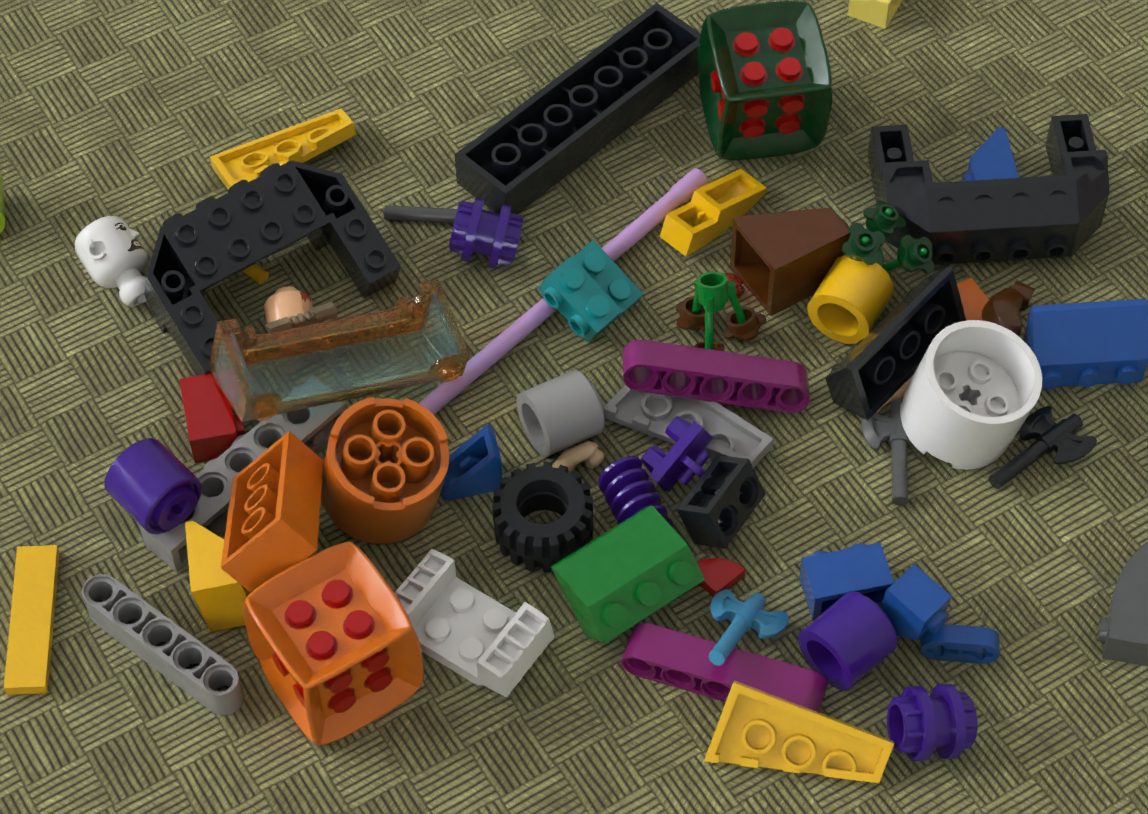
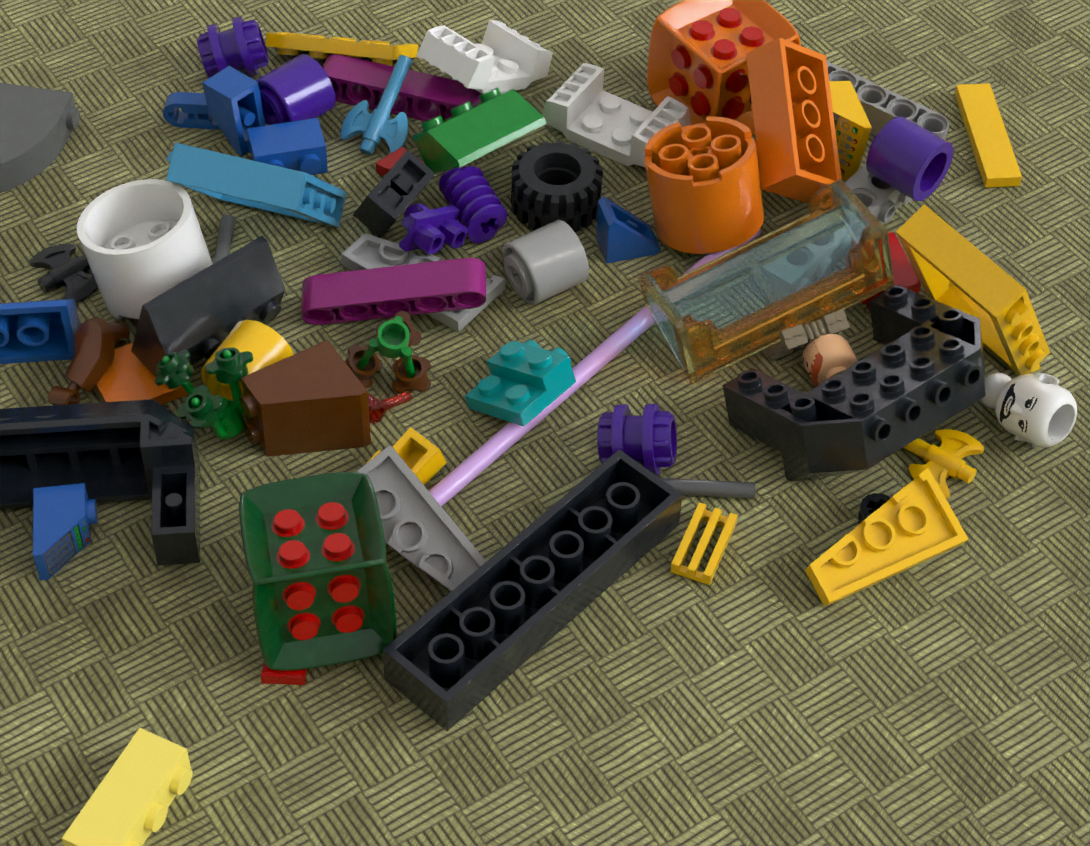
camera: 175 degrees right, 5 degrees down
none -> dark azure window [166,143,347,228]
none -> light grey wing [357,445,487,592]
none -> white plate [417,20,553,94]
none -> yellow tile [670,502,738,585]
none -> yellow window [896,204,1050,376]

